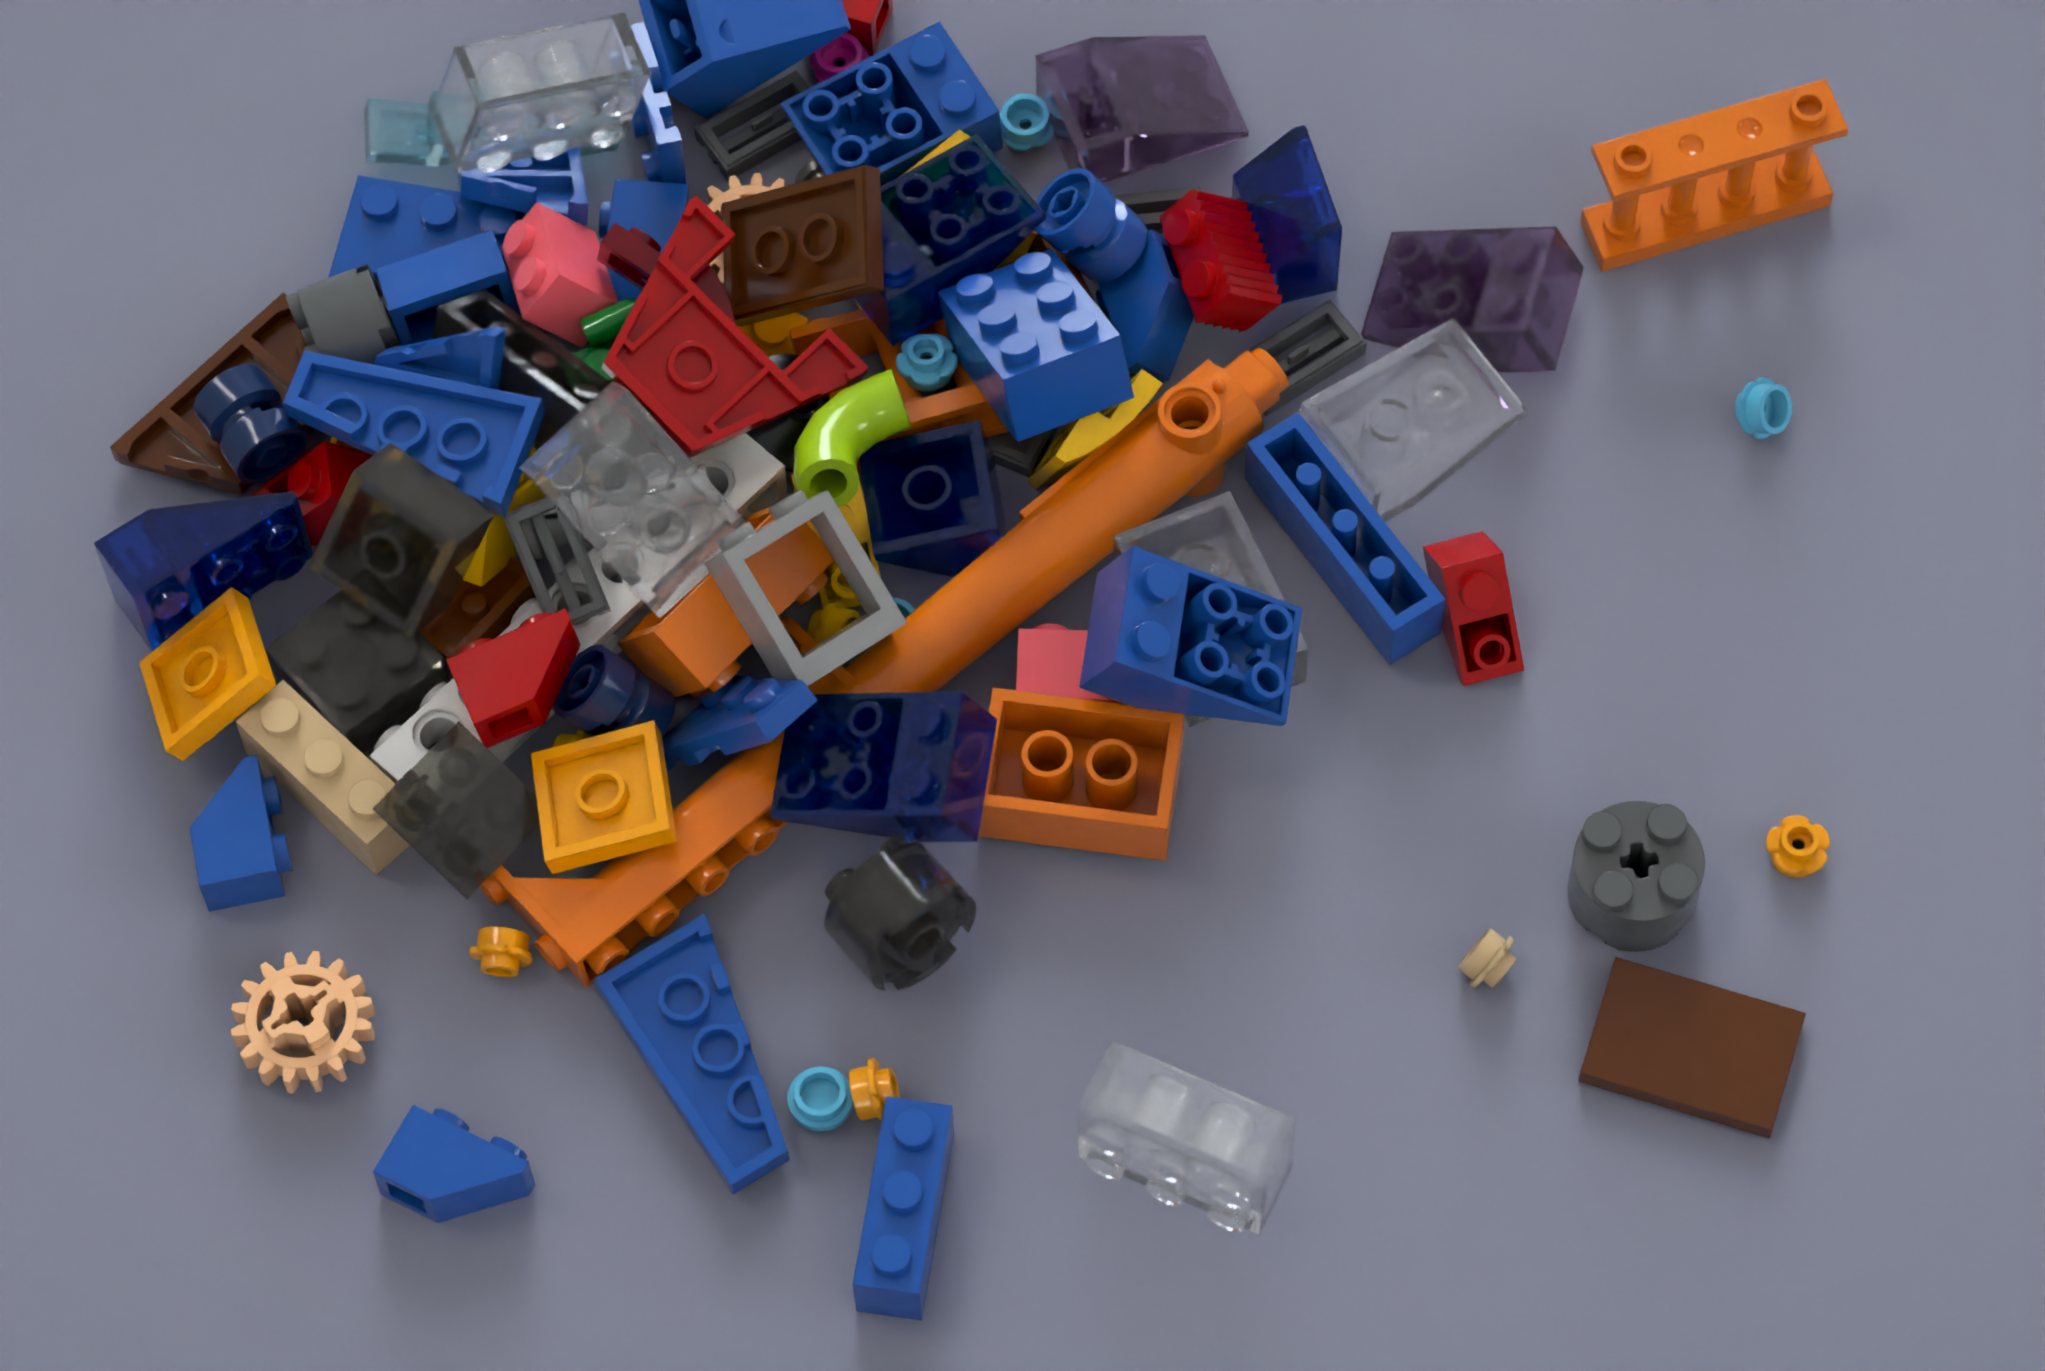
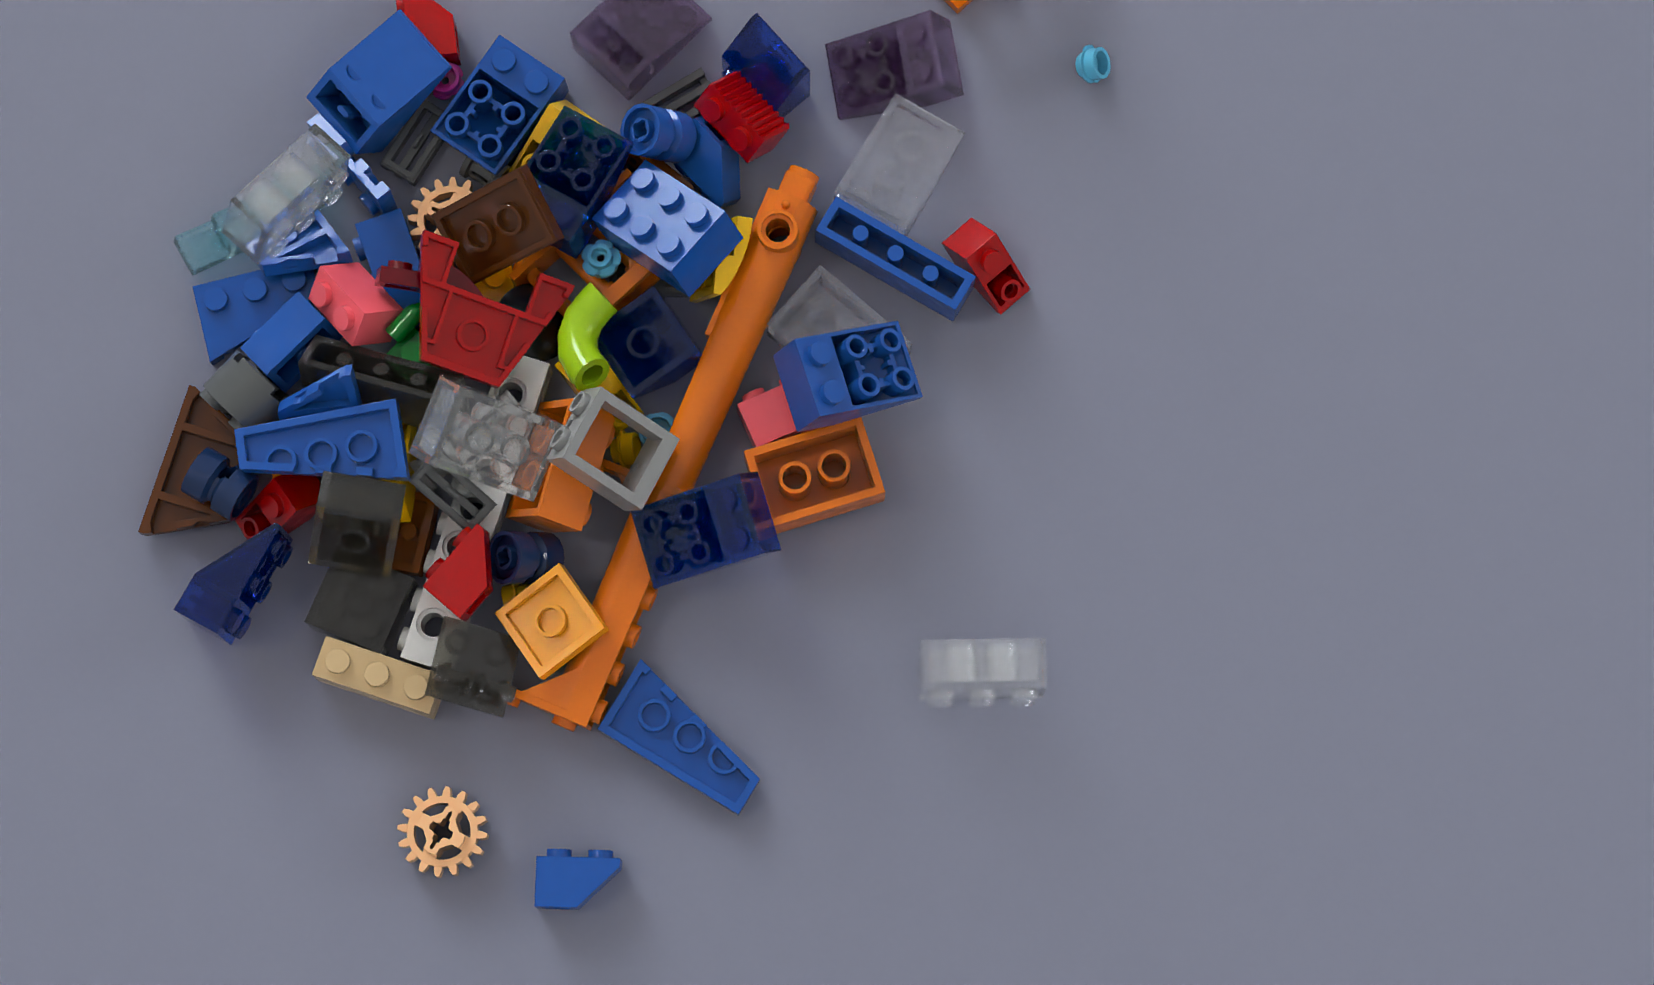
camera: 30 degrees left, 15 degrees up
light orange plate [139,587,277,761] -> none
blue slope [190,755,293,912] -> none
light orange plate [469,926,533,978] -> none
blue wing [662,676,818,773] -> none
medium azure plate [787,1066,853,1132] -> none
clear smoke brick [824,833,976,991] -> none
light orange plate [849,1058,900,1121] -> none
blue brick [853,1096,954,1321] -> none
medium azure plate [1000,94,1054,152] -> none
dark grey tile [1230,299,1367,416] -> none
tan plate [1457,928,1517,988] -> none
dark grey brick [1567,801,1705,952] -> none
reddish brown tile [1578,957,1806,1139] -> none
light orange plate [1766,815,1830,878] -> none

